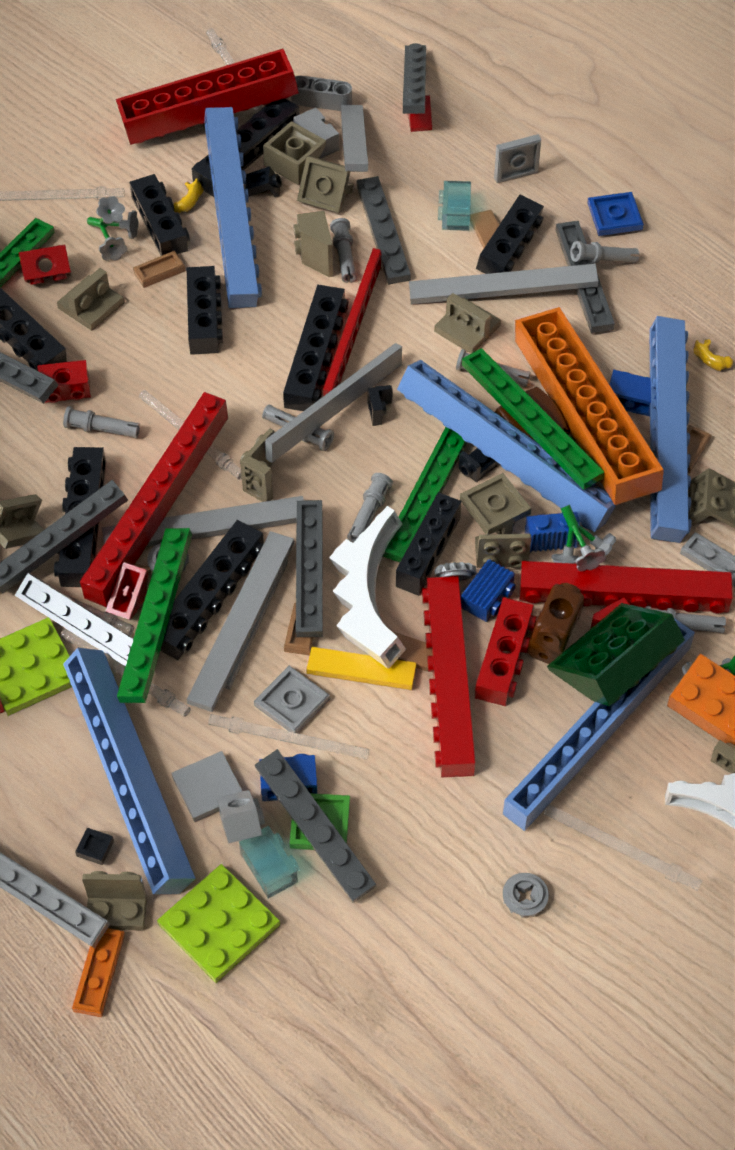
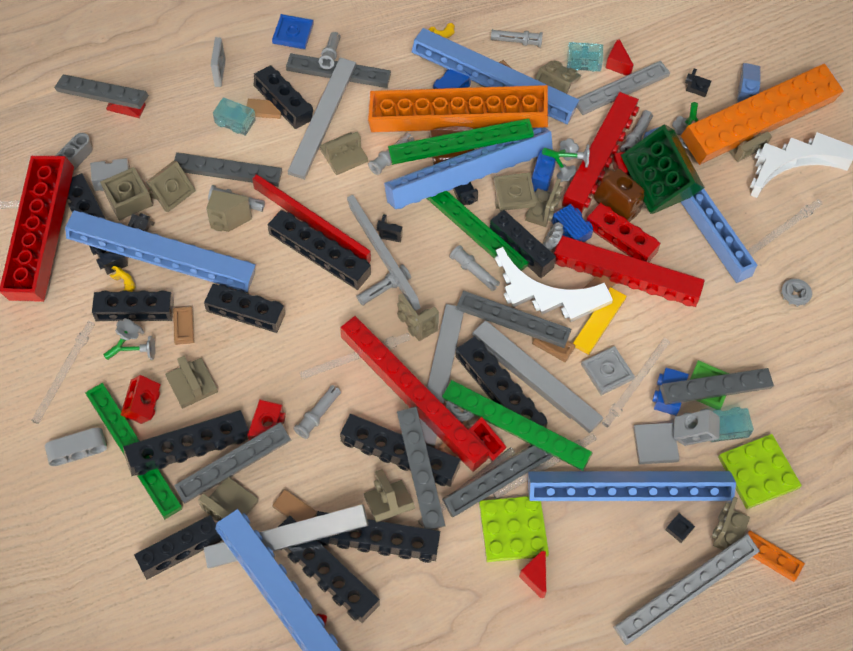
camera: 70 degrees left, 5 degrees up
light grey tile [341,104,368,172] -> none

